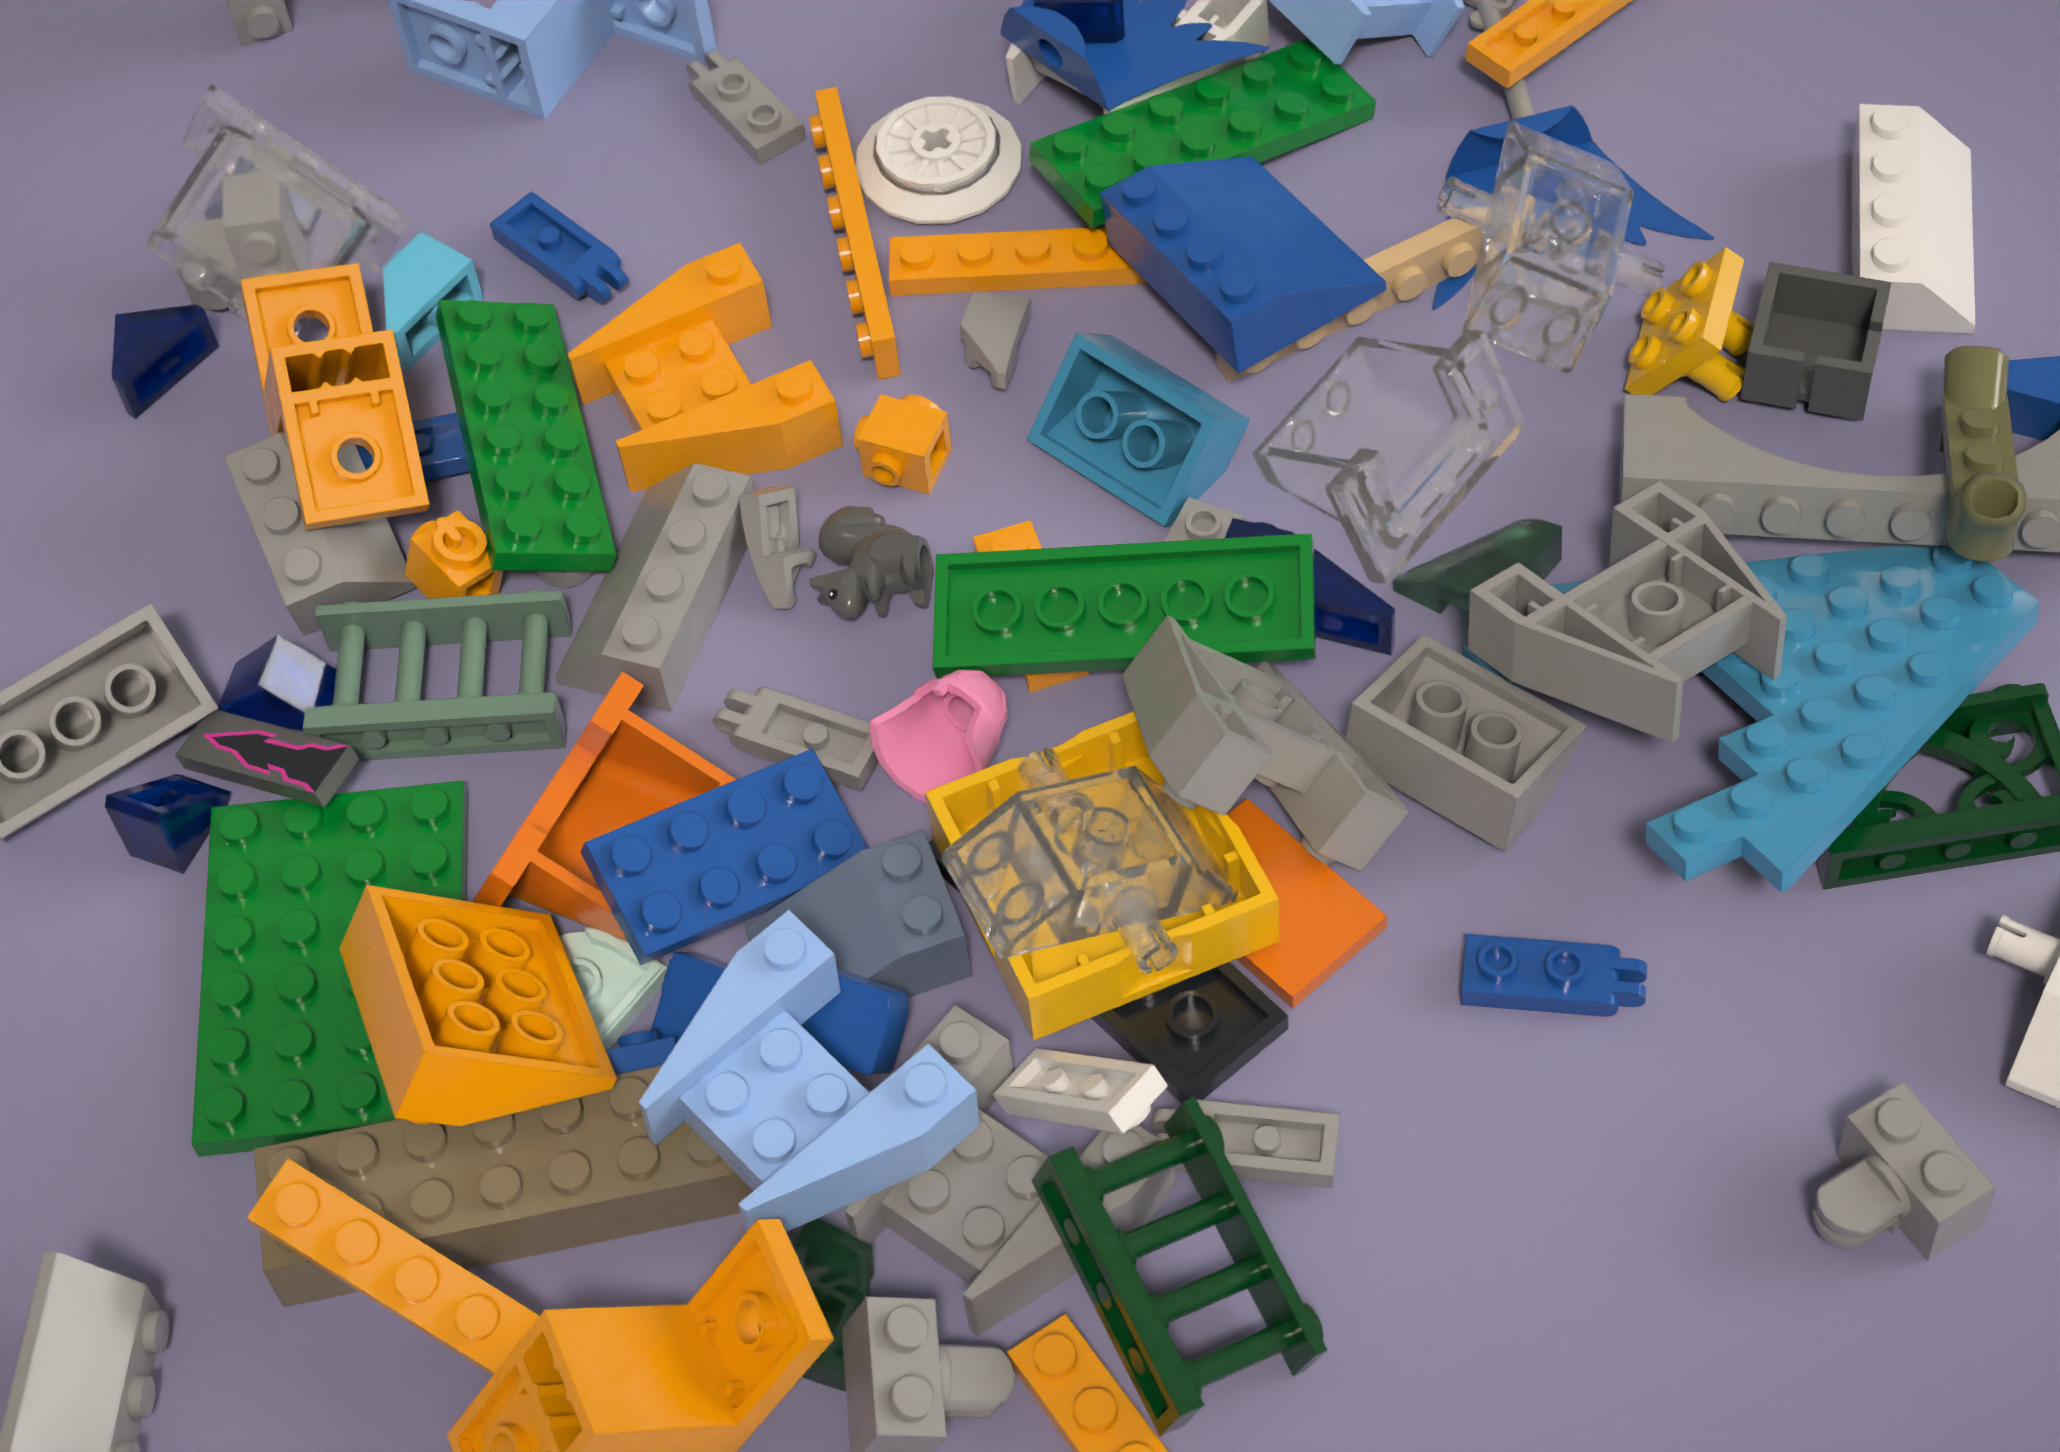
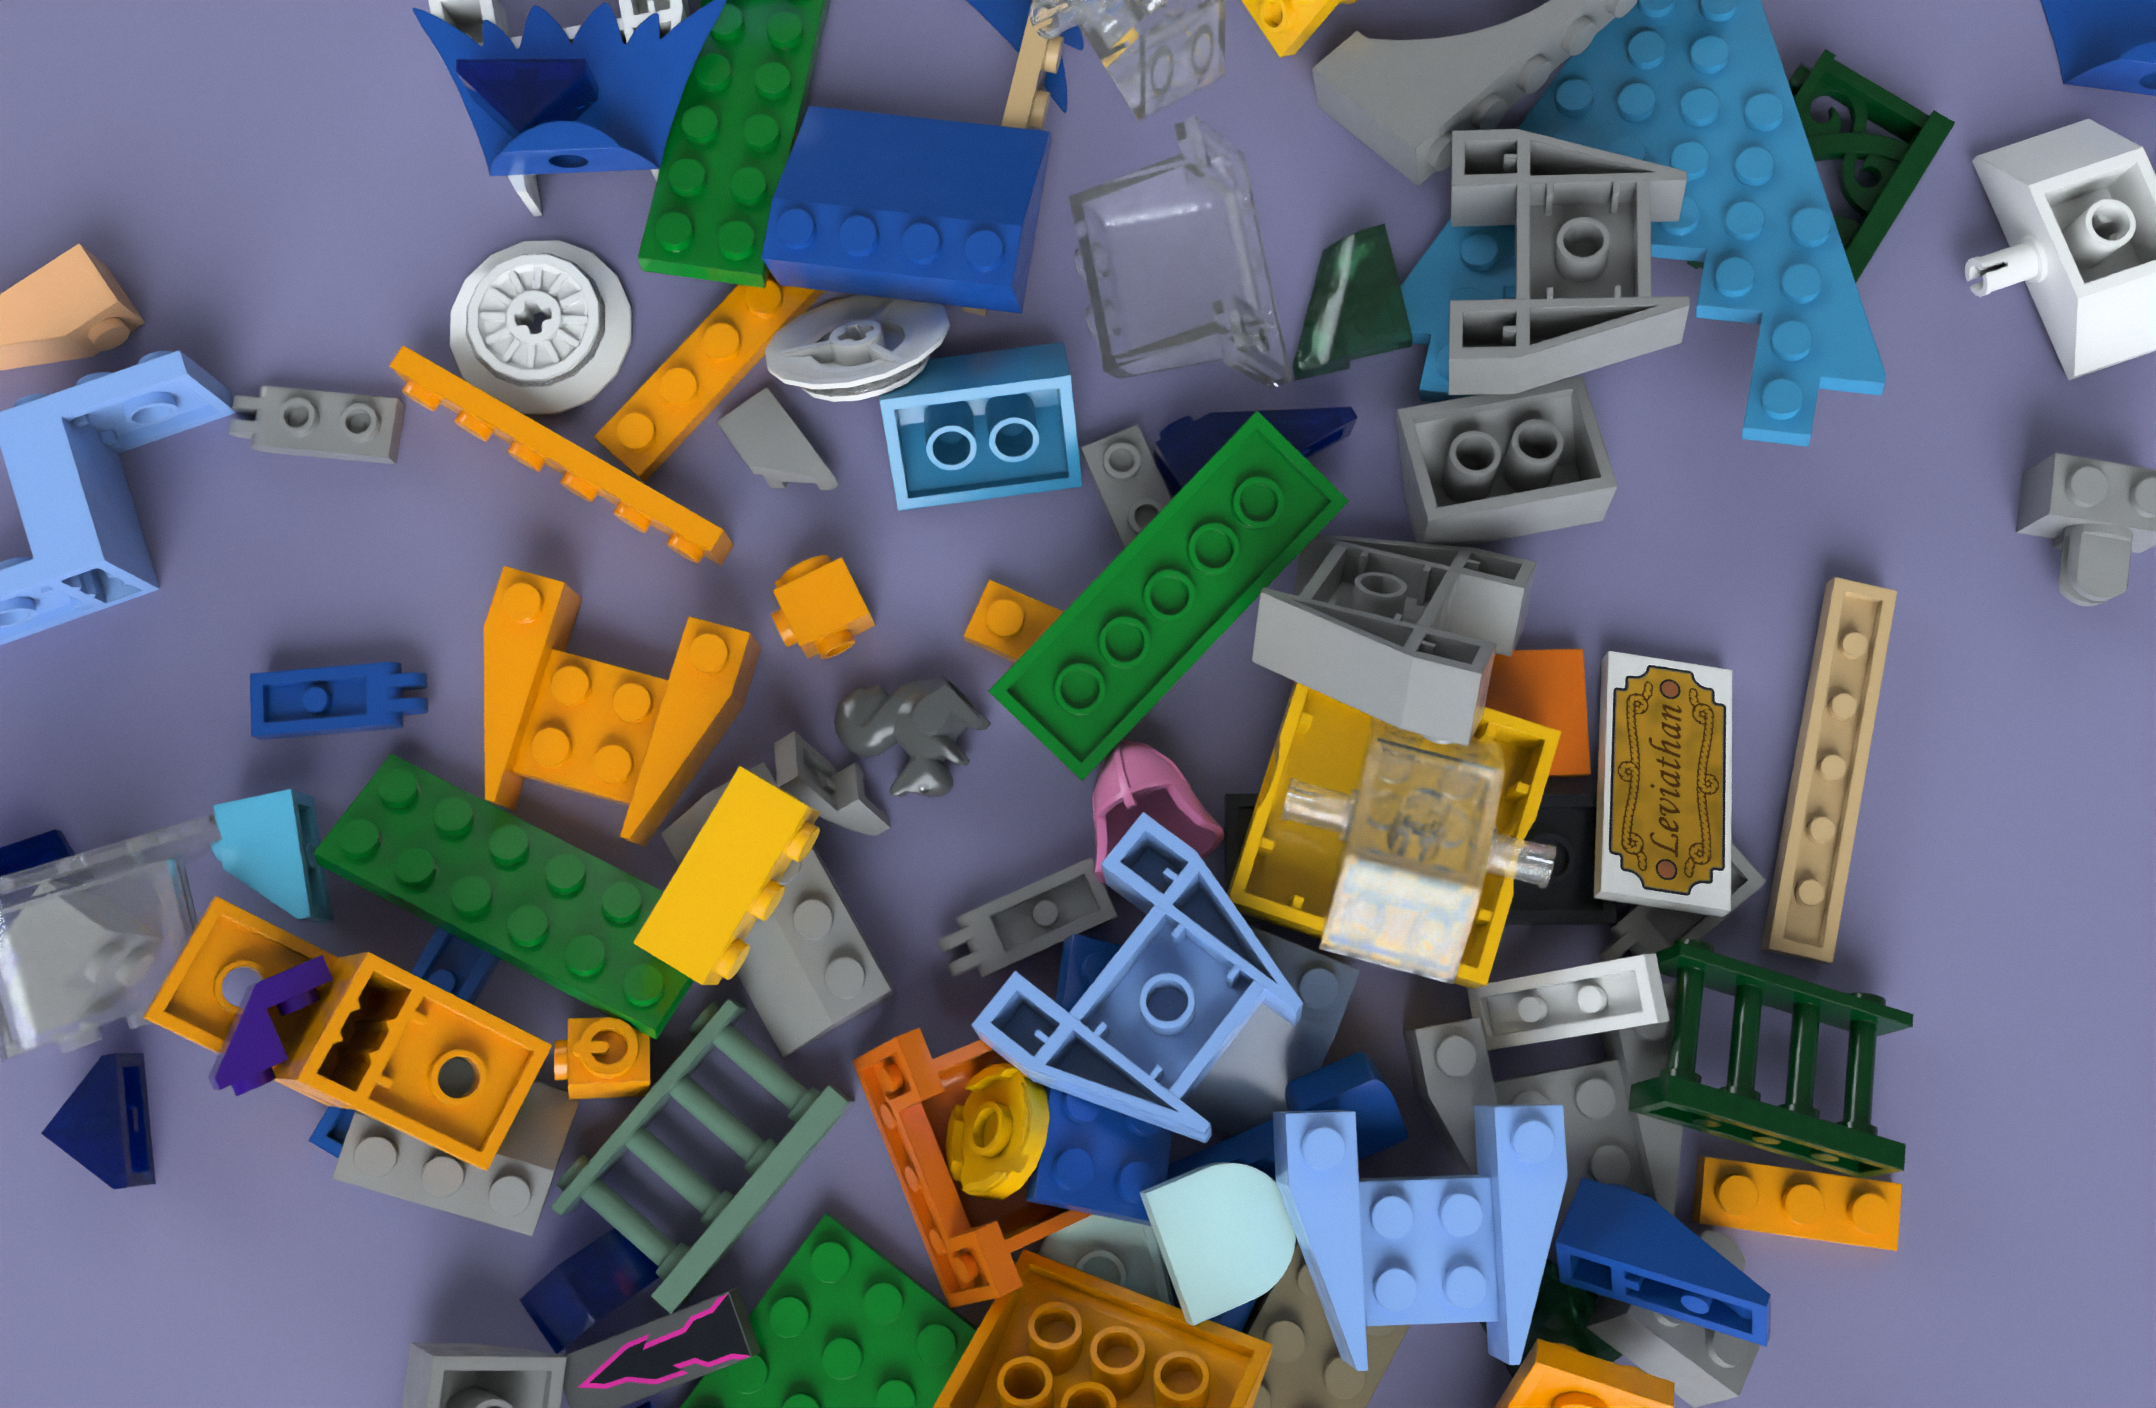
camera: 55 degrees left, 25 degrees up
blue hinge [1461,934,1647,1017] -> none
none -> dark purple slope [208,955,333,1096]
none -> yellow brick [633,766,821,985]
none -> white piece [765,294,950,402]
none -> yellow tile [945,1063,1050,1200]
none -> light blue wedge [971,812,1303,1143]
none -> light aqua tile [1139,1162,1296,1326]
none -> blue slope [1555,1177,1771,1347]
none -> tile [1594,651,1732,917]
none -> tan plate [1760,577,1897,965]

